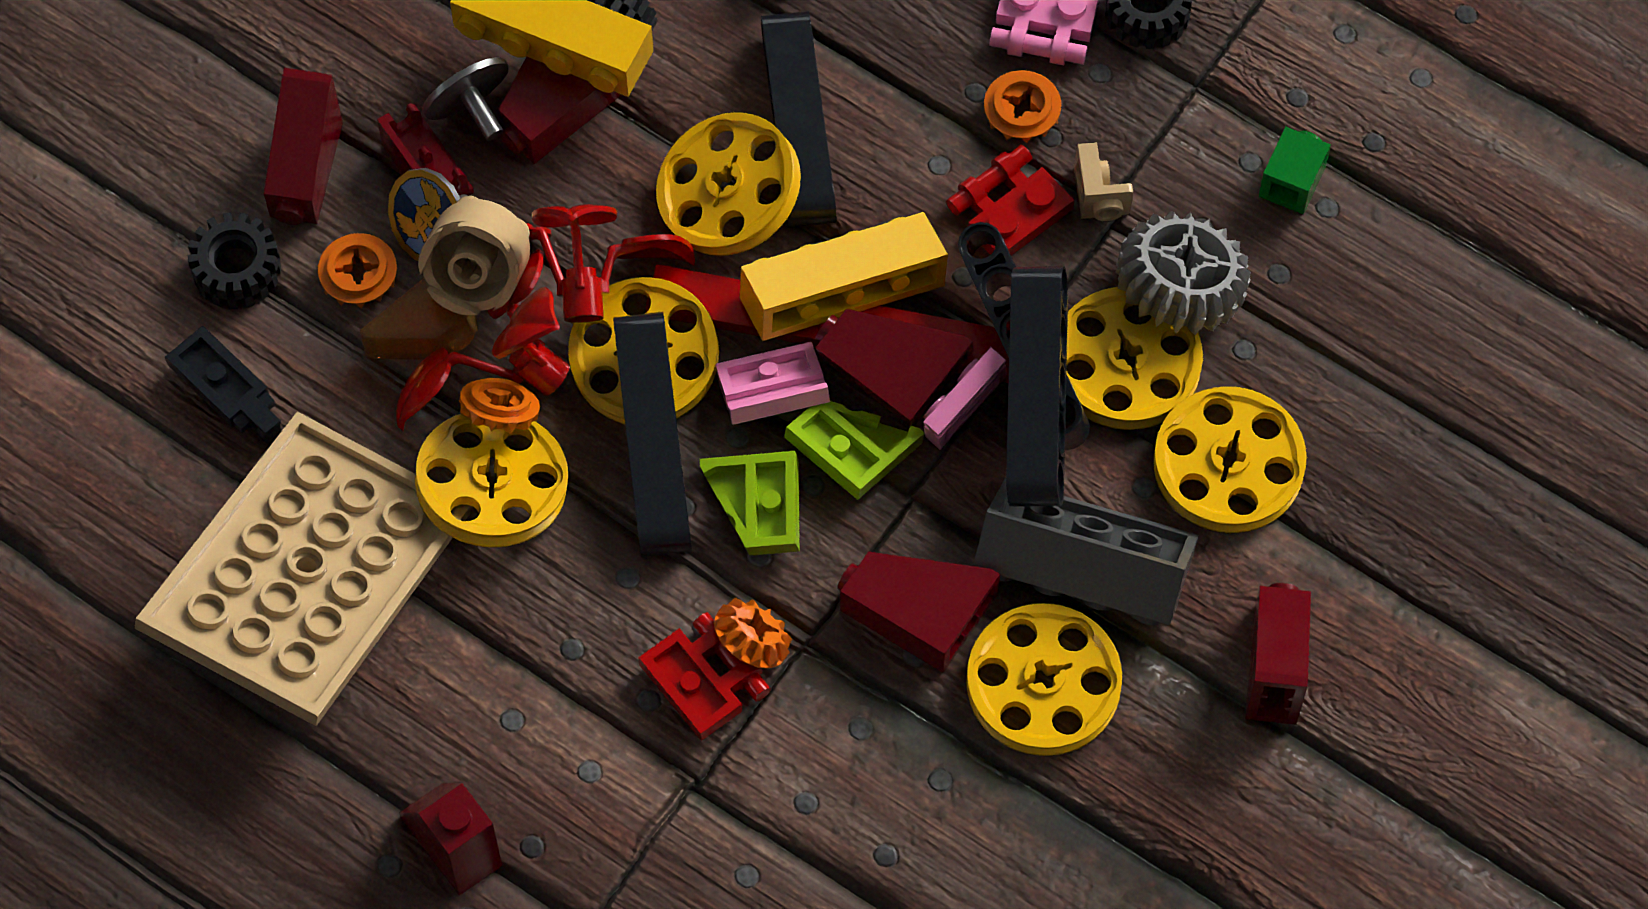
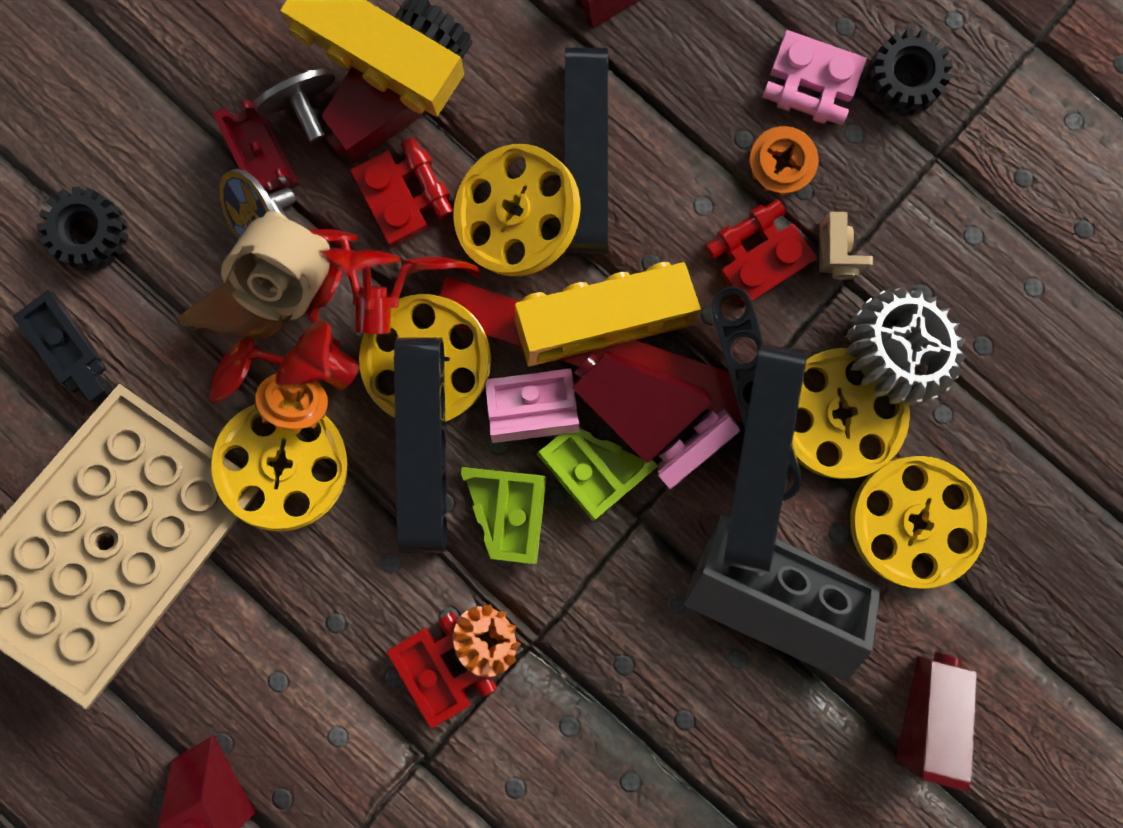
camera: 10 degrees right, 20 degrees up
dark red slope [264,68,343,225] -> none
orange gear [318,233,398,309] -> none
dark red slope [837,551,1000,673] -> none
yellow wedge [967,603,1122,756] -> none
green brick [1259,126,1331,215] -> none
none -> red plate [350,137,454,248]

